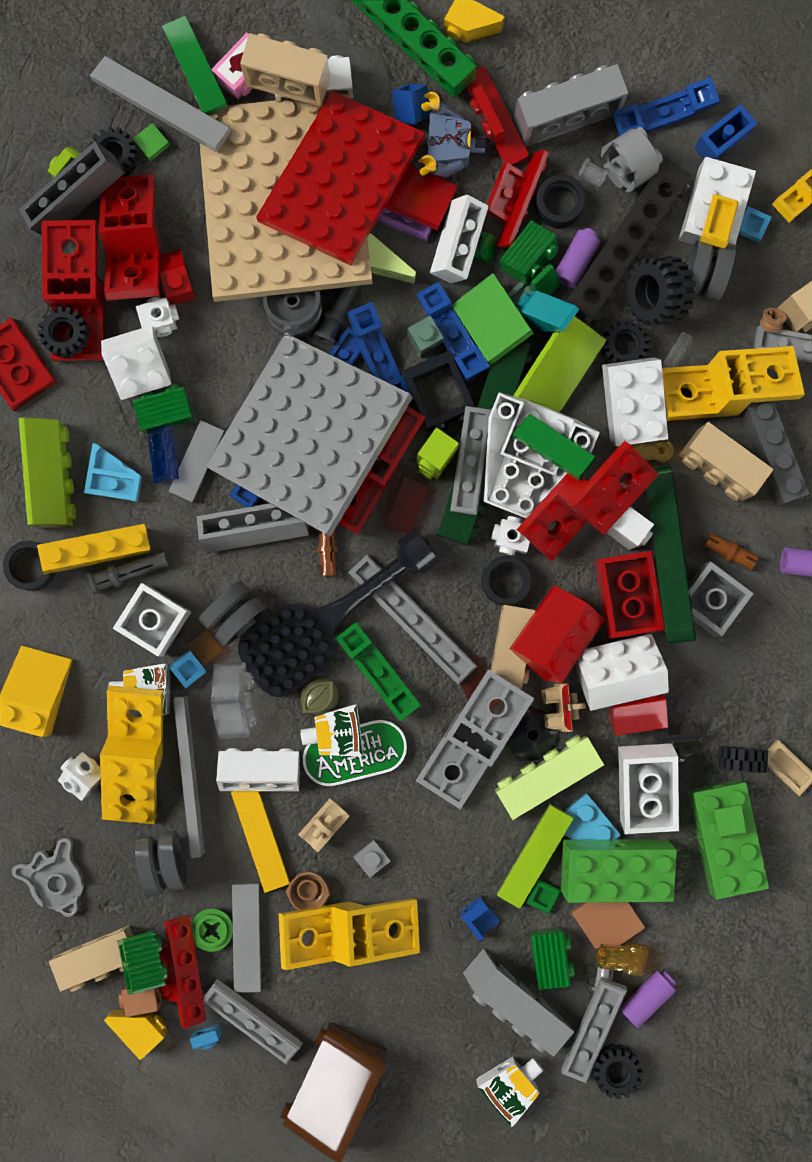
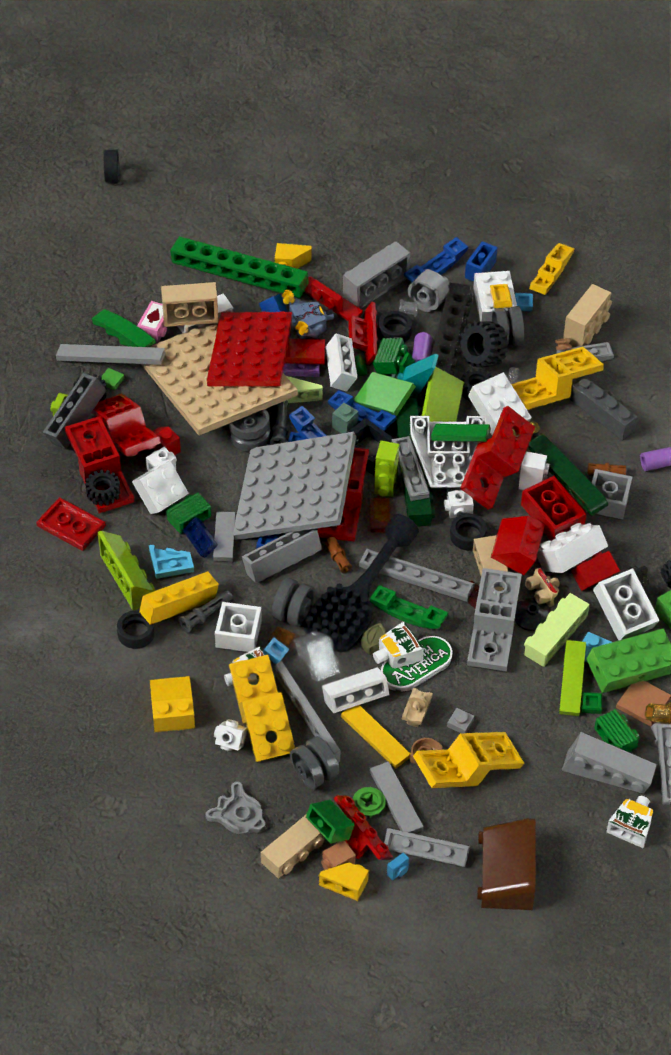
camera: 20 degrees left, 35 degrees down
blue panel [460,896,499,942] -> none
tan brick [679,422,774,501] -> none

